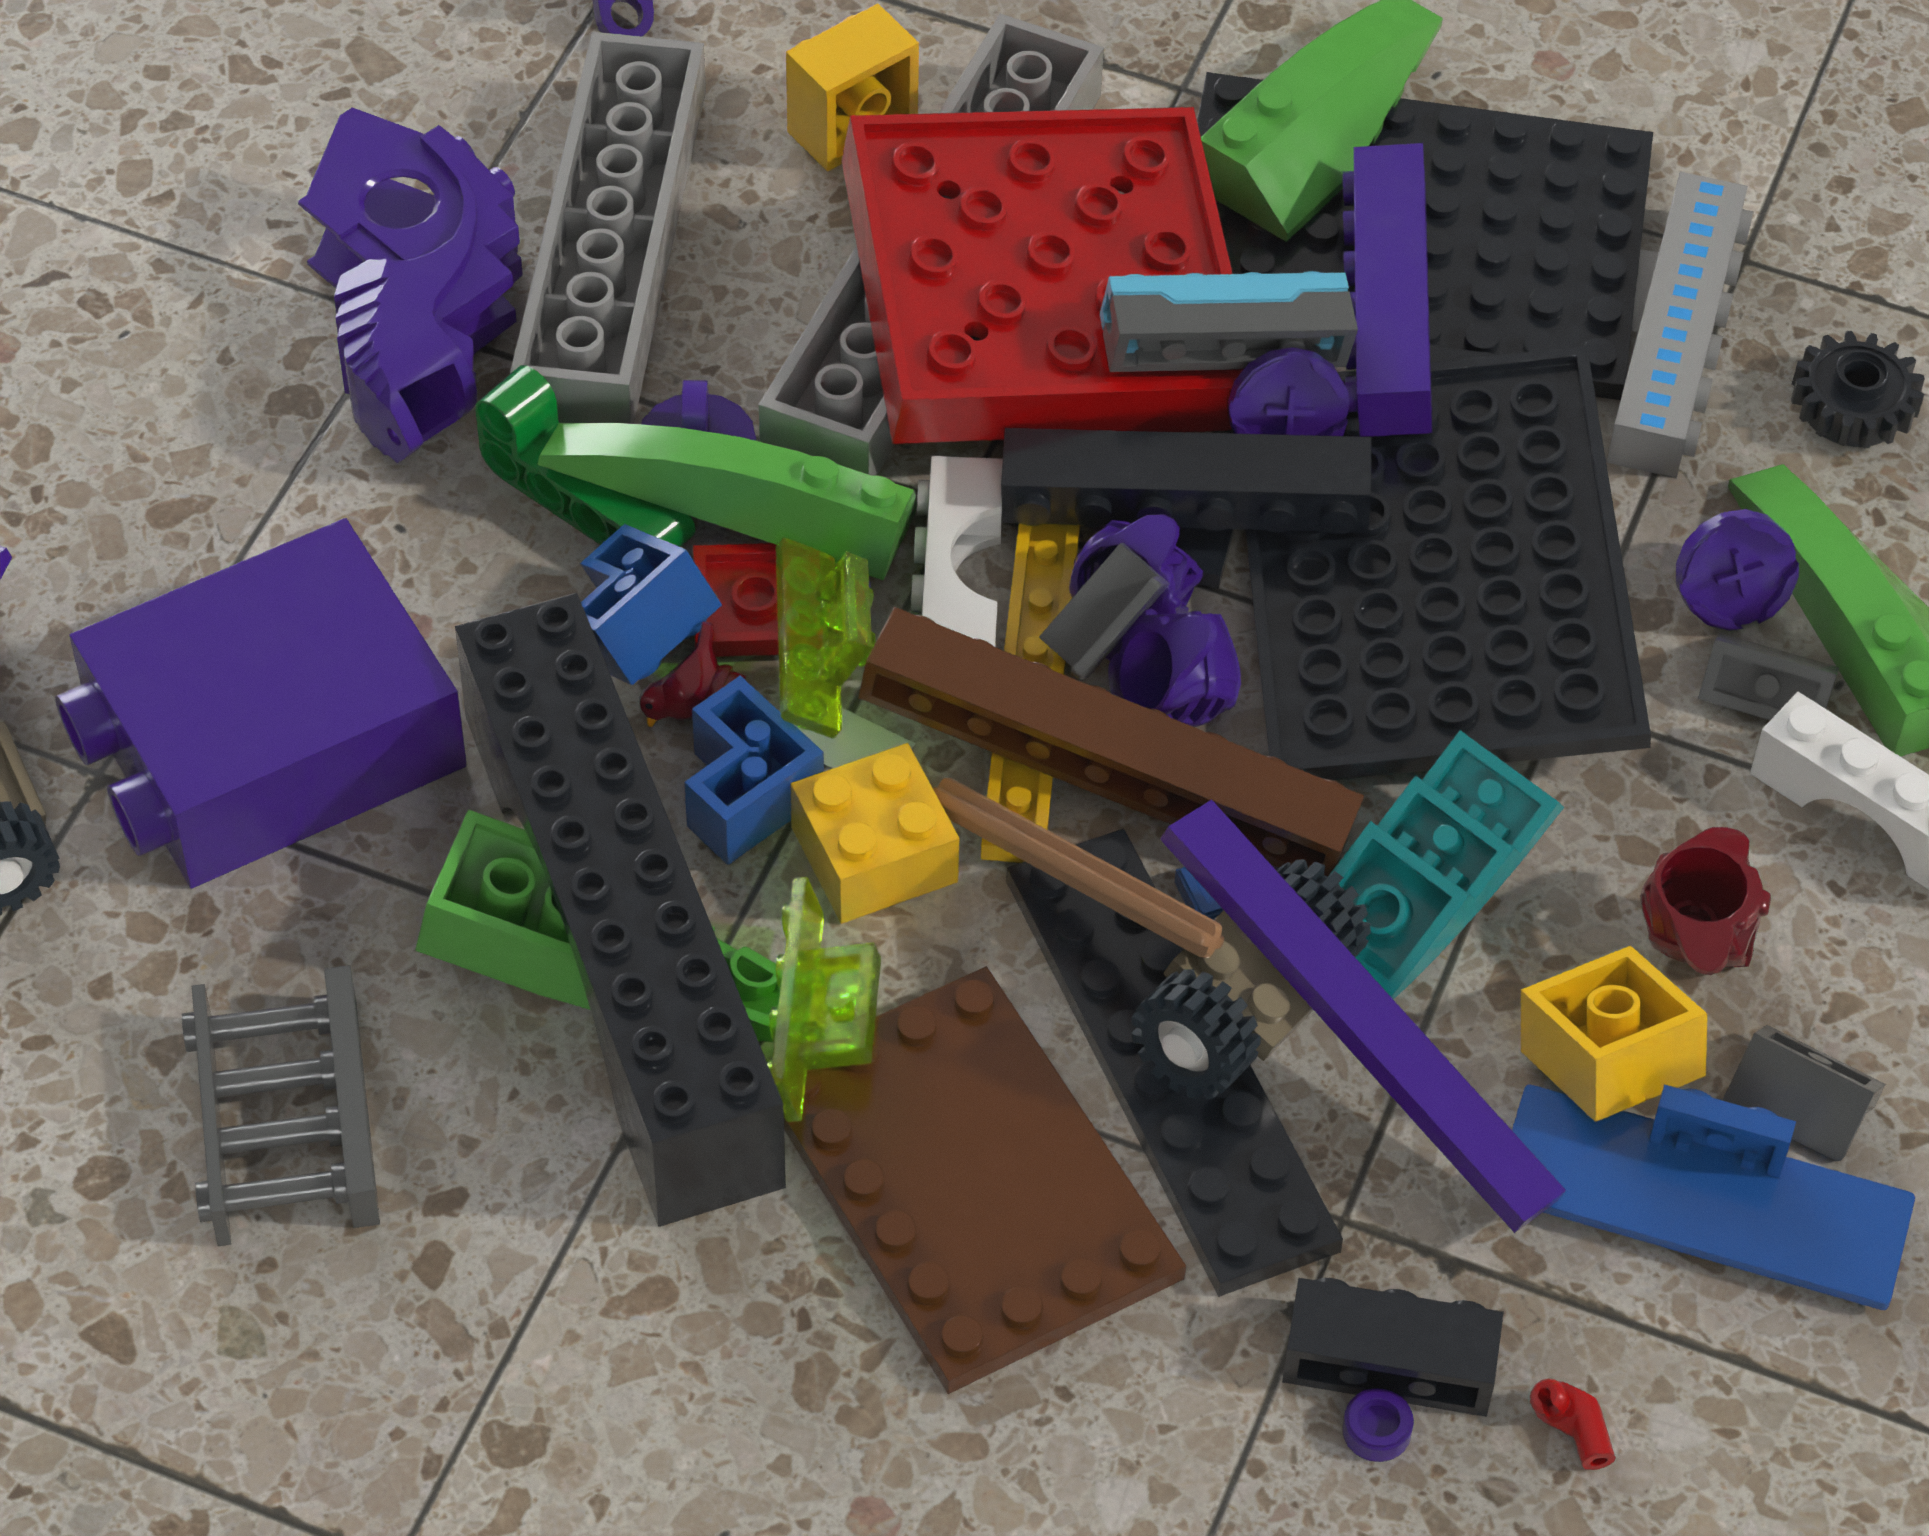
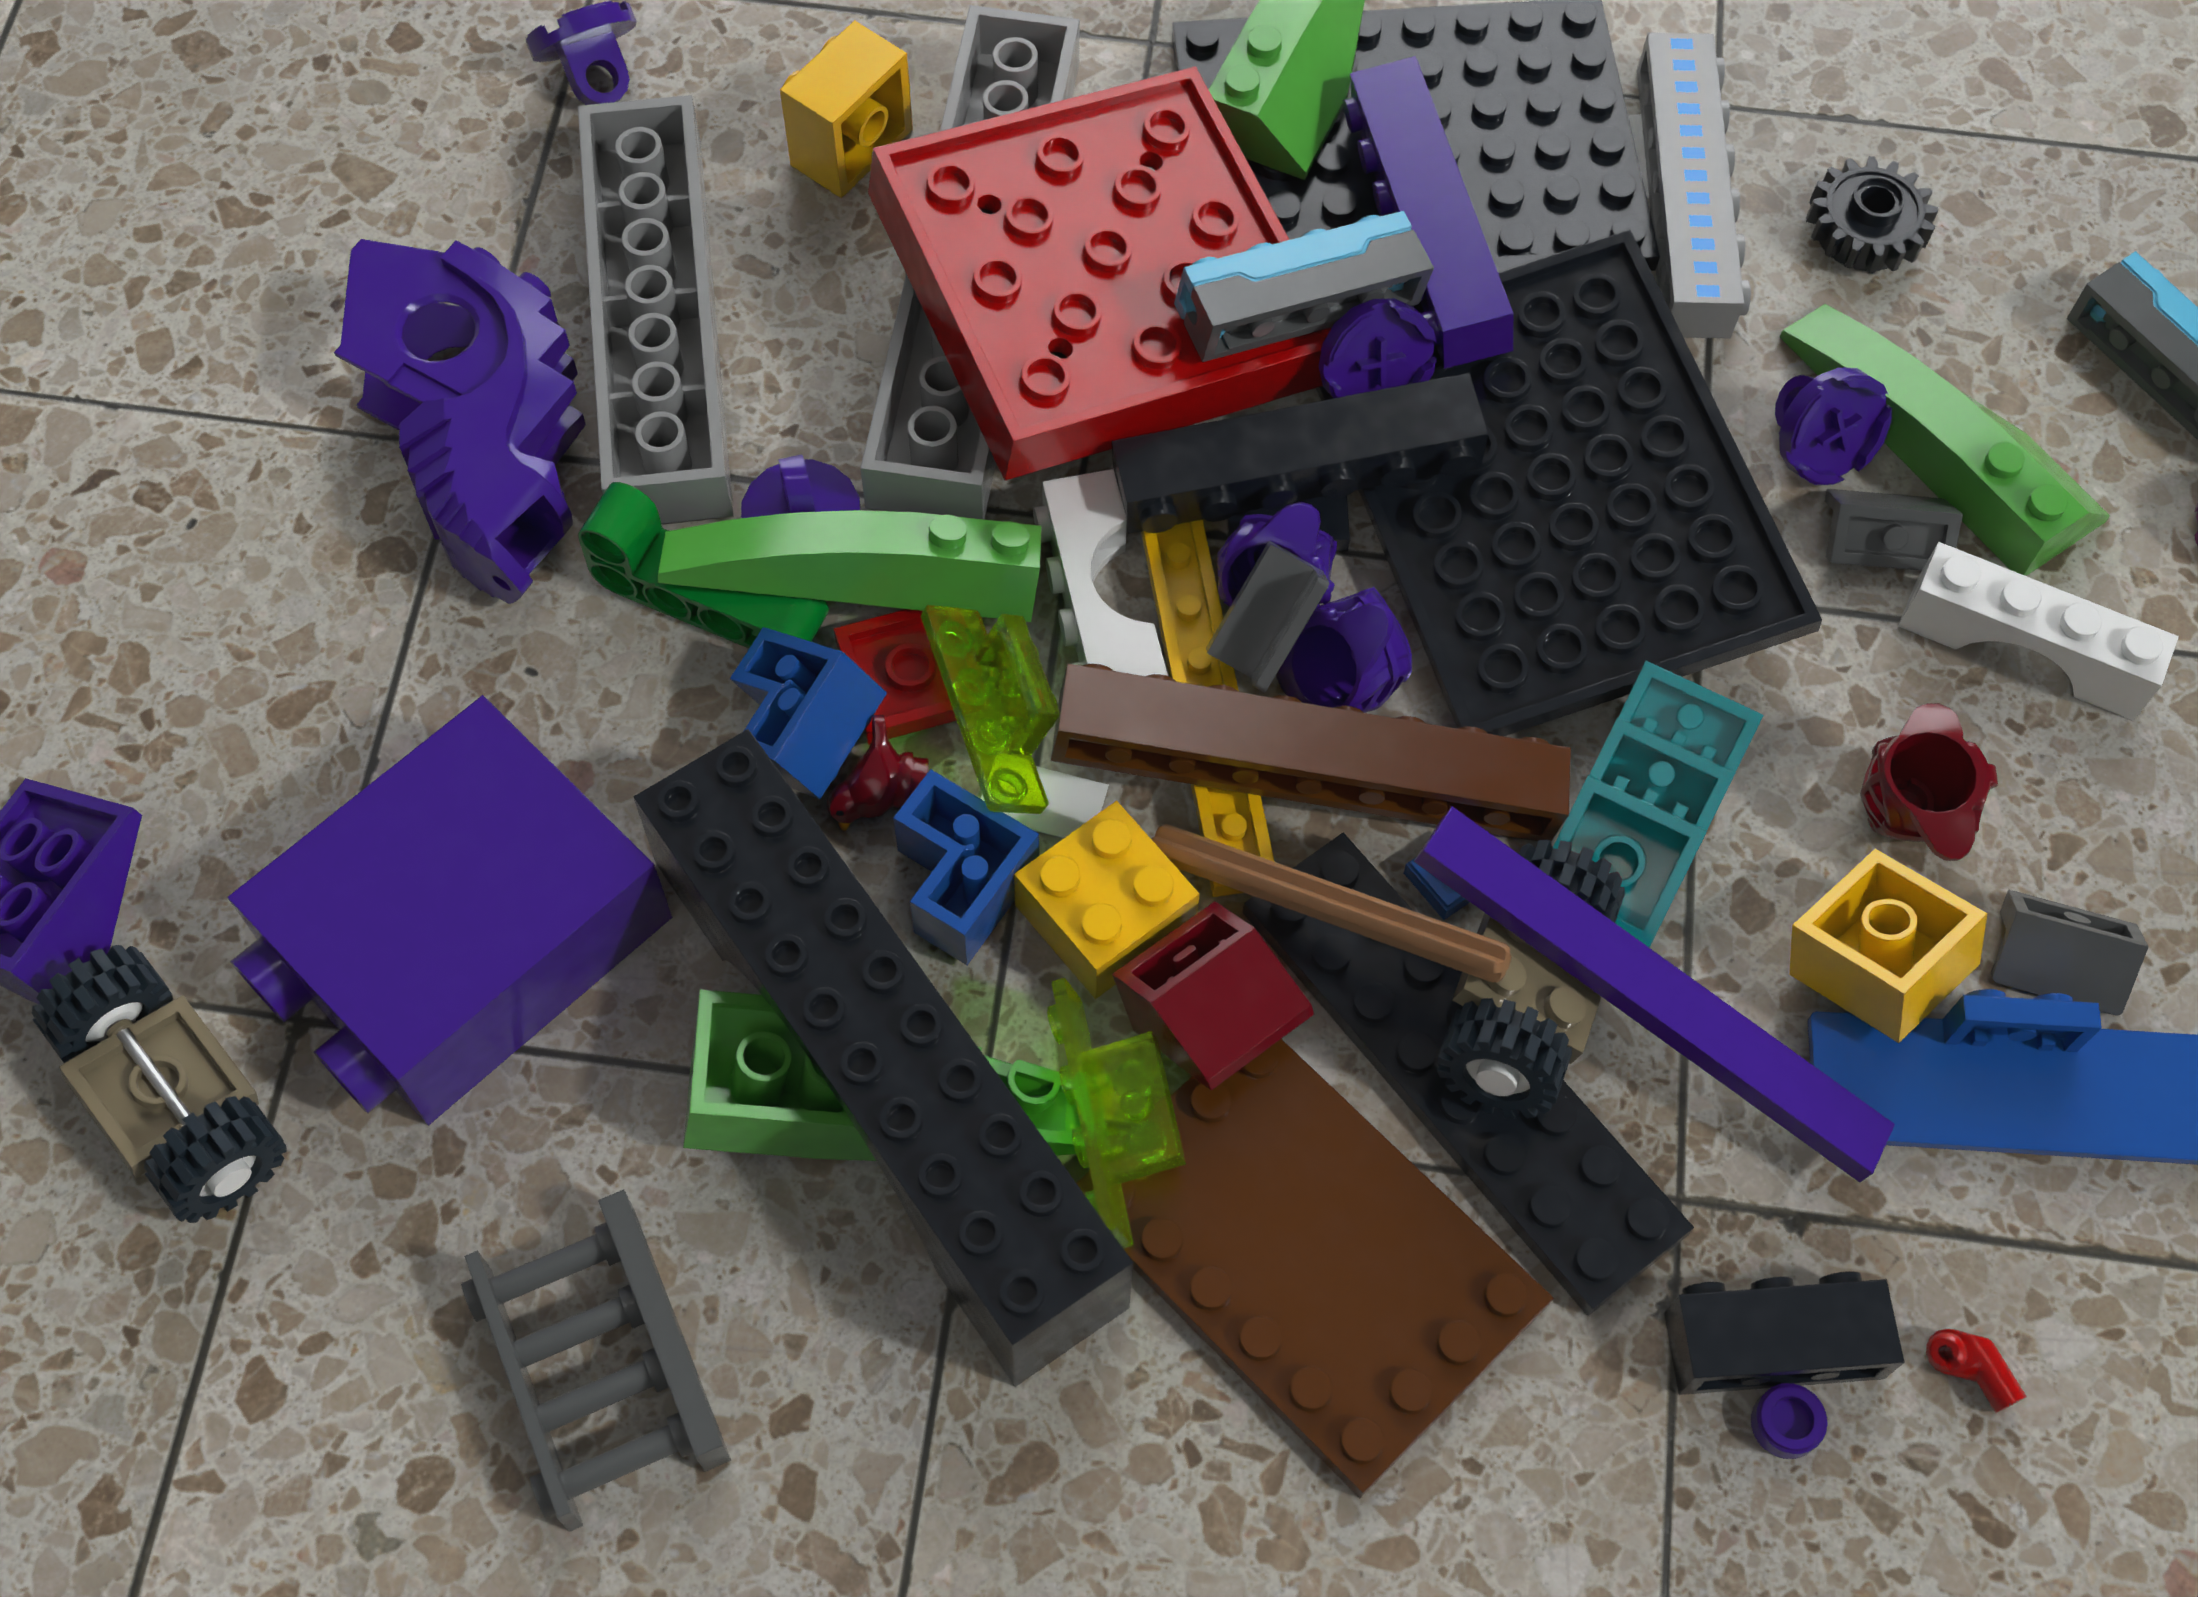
camera: 15 degrees left, 10 degrees up
none -> dark red slope [1112,901,1314,1090]

